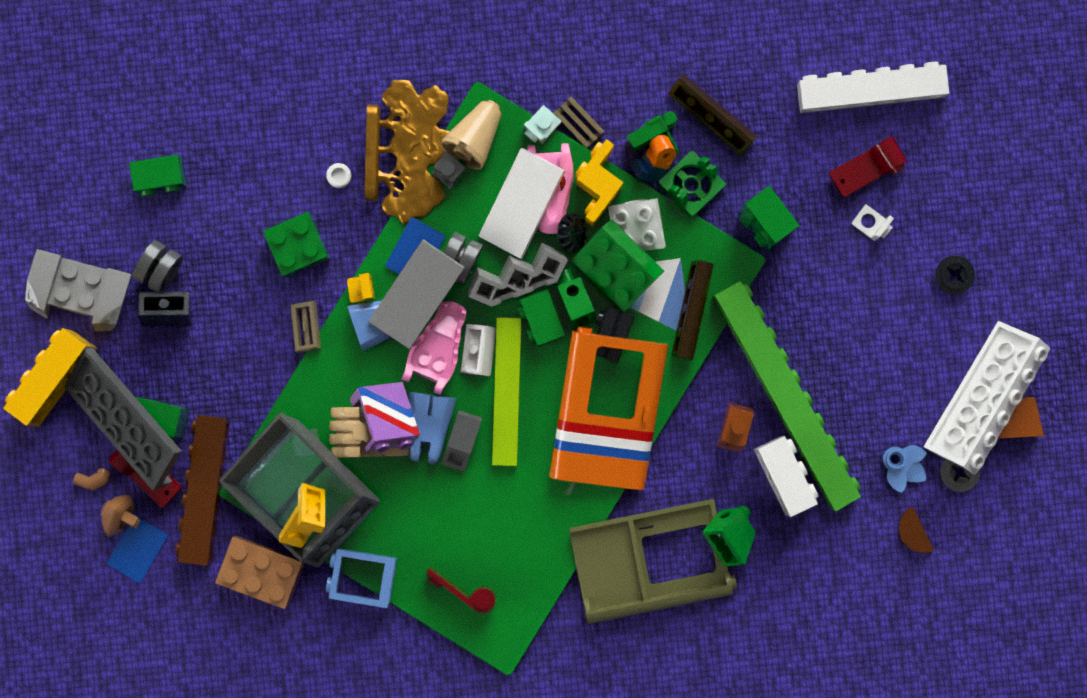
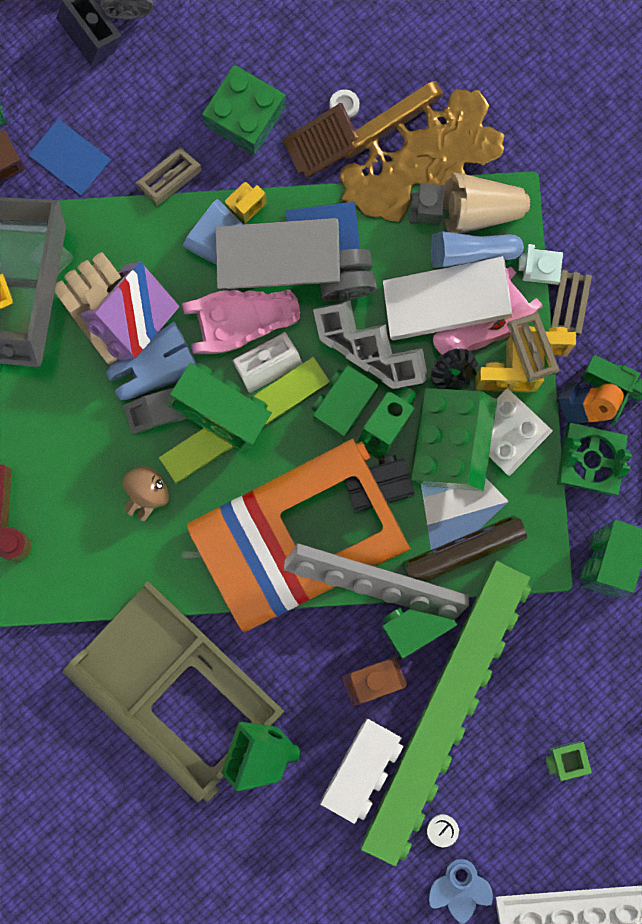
camera: 50 degrees right, 5 degrees down
none -> blue sticker [28,119,111,196]
none -> medium nougat piece [122,466,169,522]
none -> green brick [165,362,272,453]
none -> reddish brown window [283,103,358,178]
none -> light grey plate [284,543,469,620]
none -> green slope [381,608,457,660]
none -> white tile [427,814,459,847]
none -> medium blue piece [430,231,524,268]
none -> dark tan tile [507,312,560,383]
none -> bright green brick [545,741,592,781]

